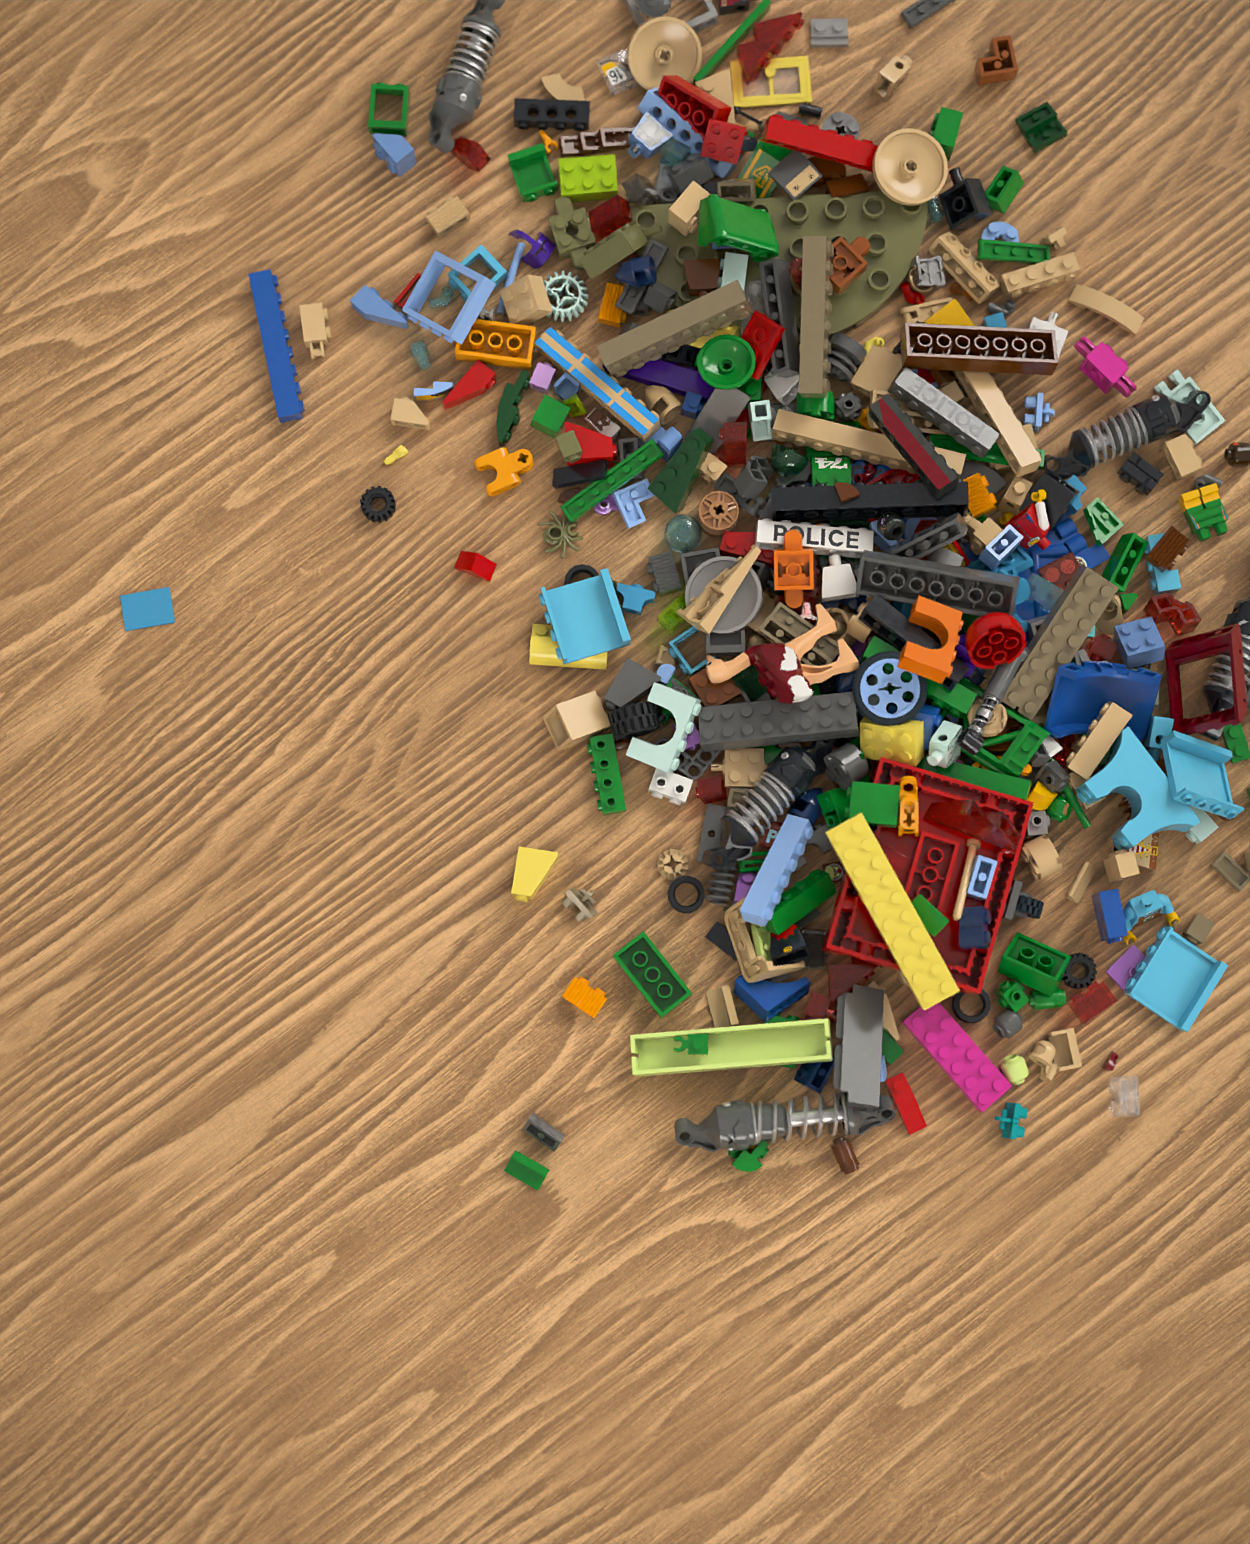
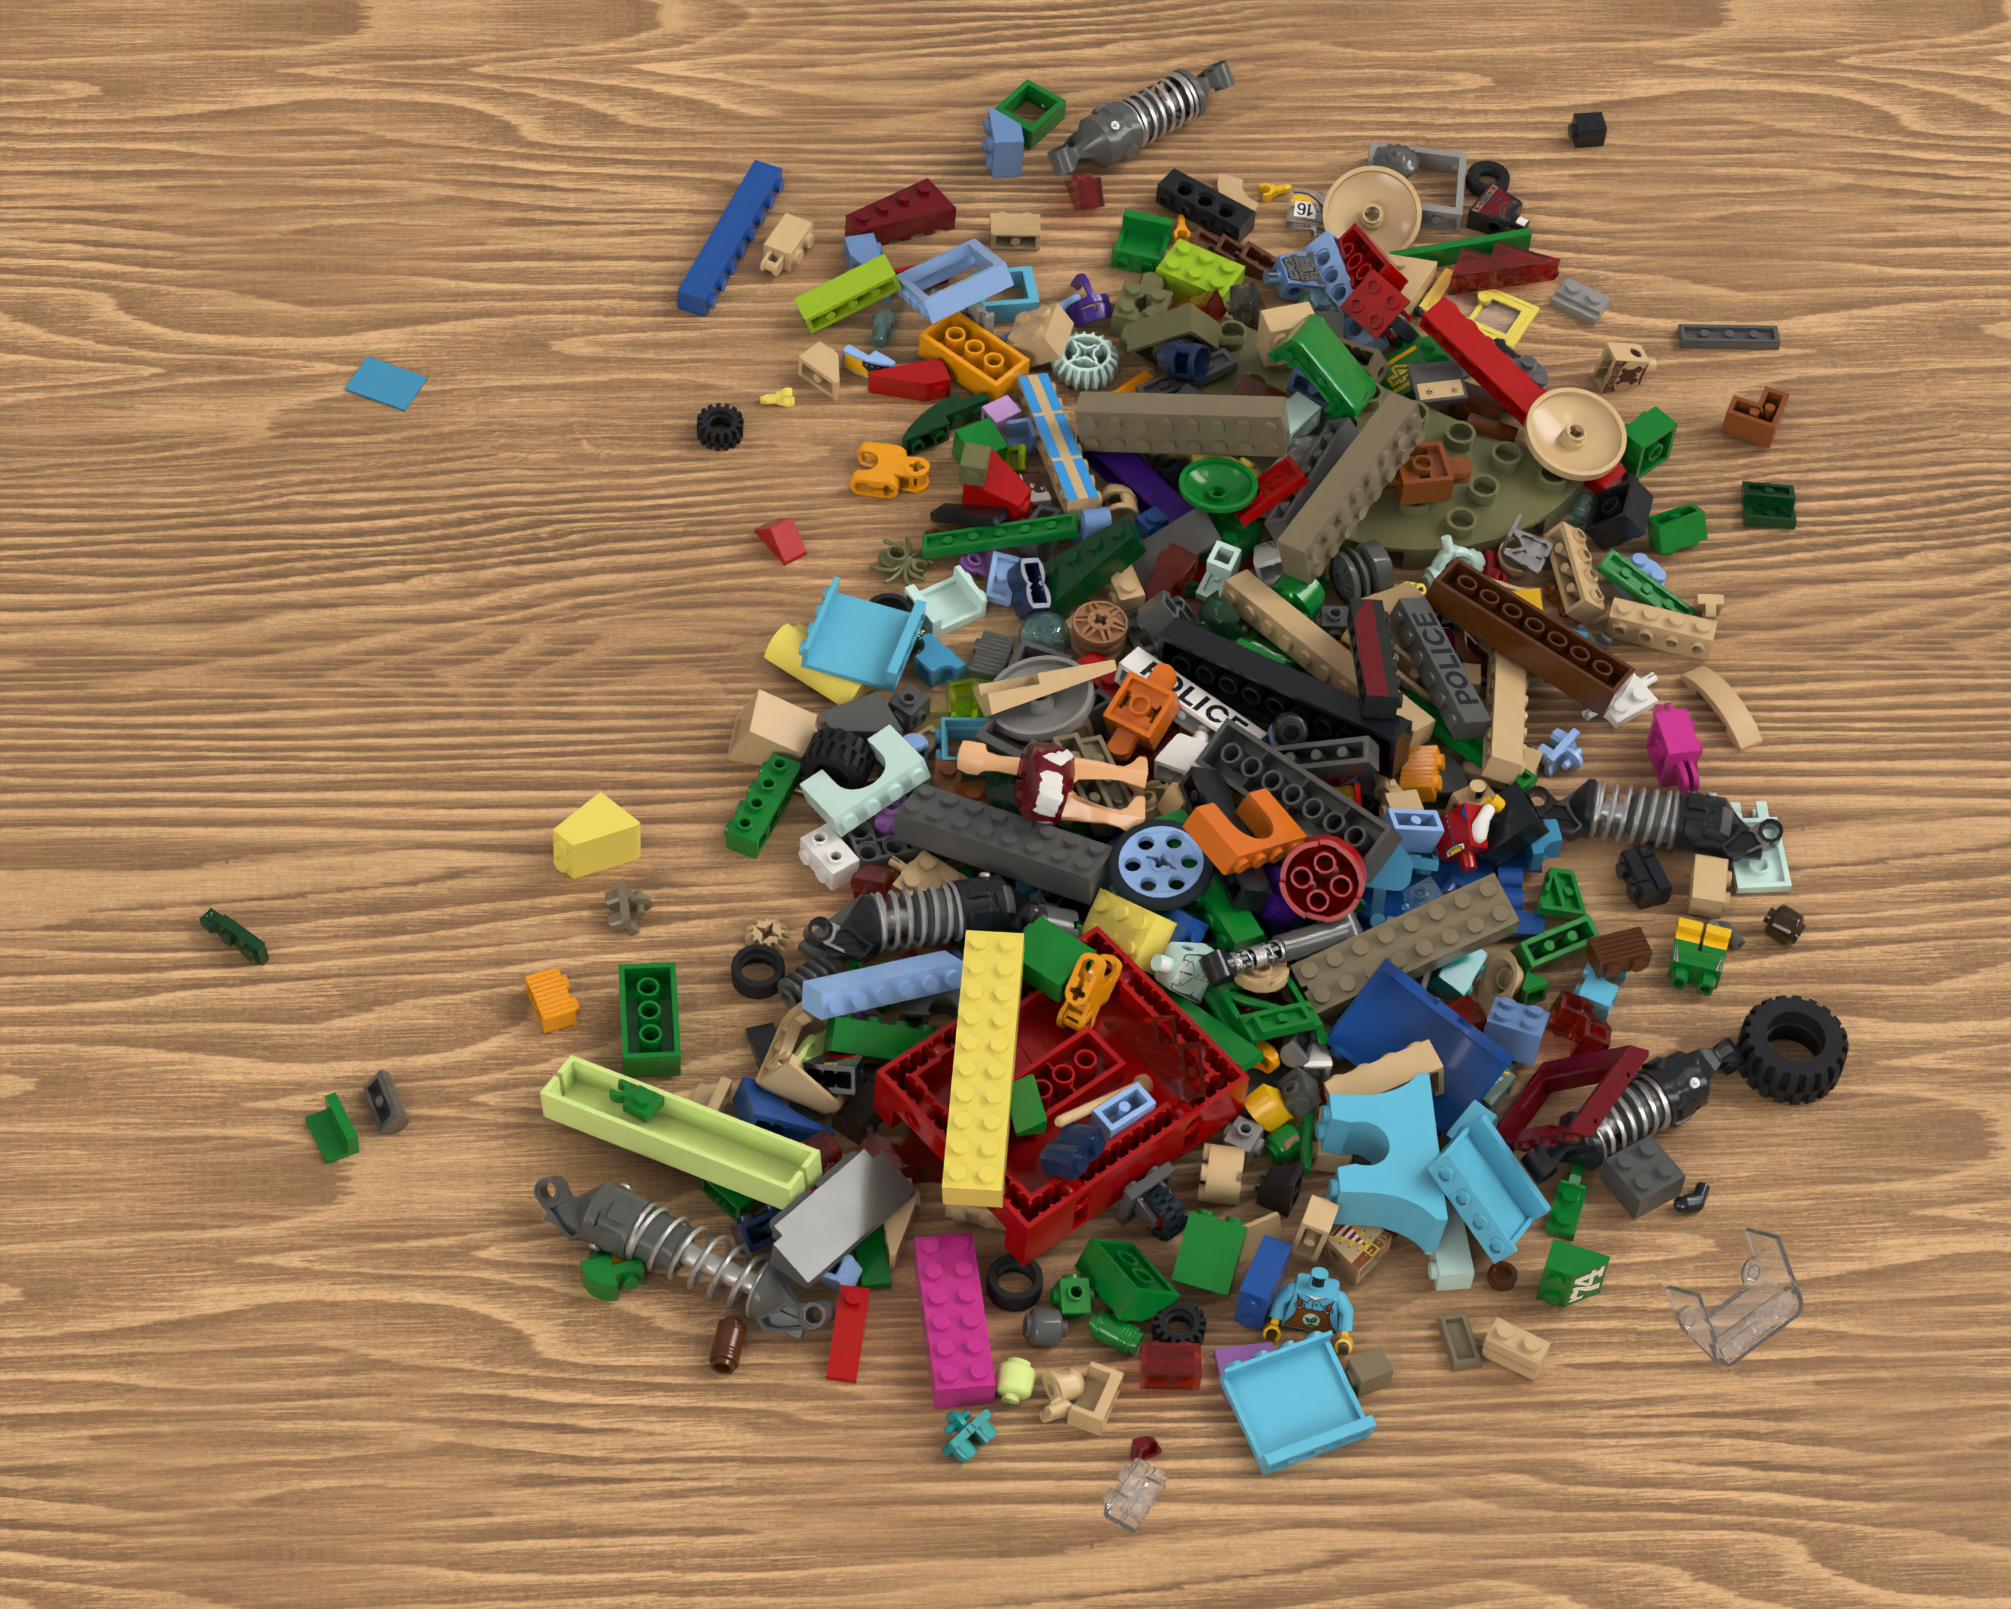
camera: 30 degrees right, 30 degrees down
reddish brown tile [834,482,860,503] -> none
none -> dark green hinge [199,908,269,966]
none -> lime brick [794,254,902,334]
none -> dark red wedge [845,178,956,246]
none -> dark grey brick [888,683,931,733]
none -> light aqua panel [904,565,988,638]
none -> dark blue brick [1007,558,1051,620]
none -> green brick [1171,1208,1248,1297]
none -> black slope [1254,1162,1306,1217]
none -> yellow piece [1258,183,1292,202]
none -> light aqua piece [1422,535,1486,589]

